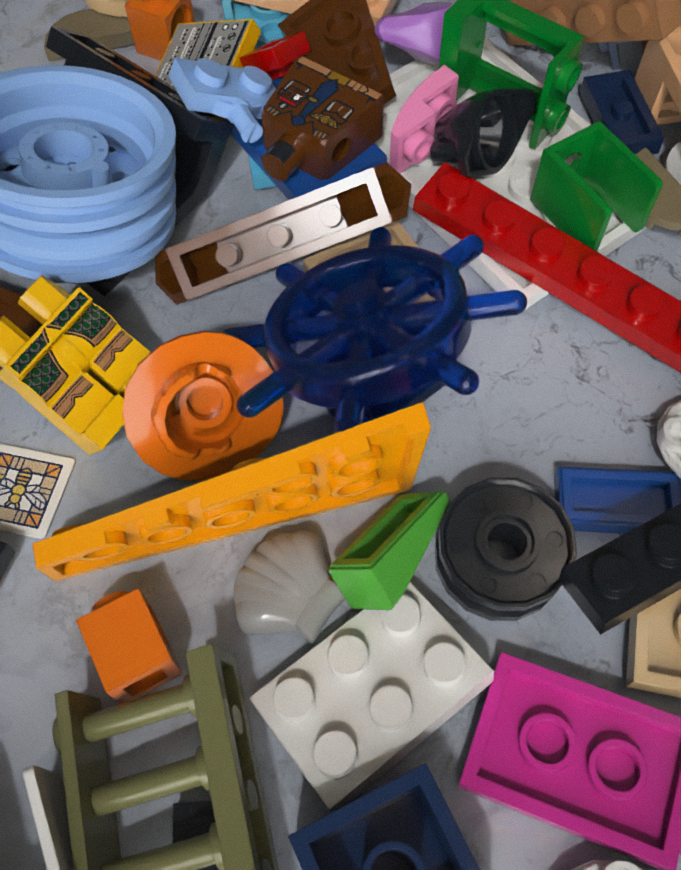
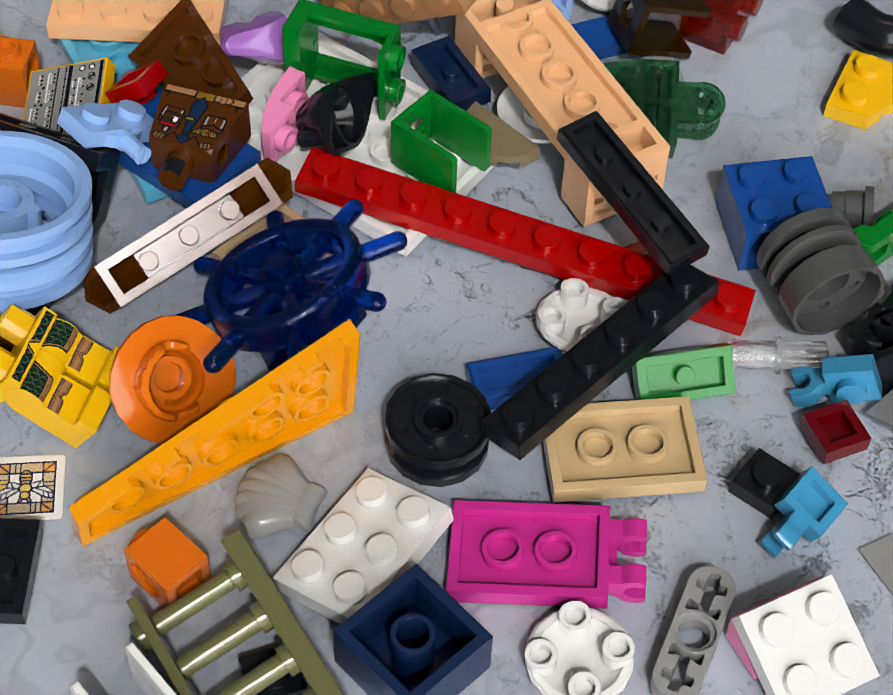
camera: 20 degrees left, 10 degrees down
bright green slope [328,491,451,610] -> none

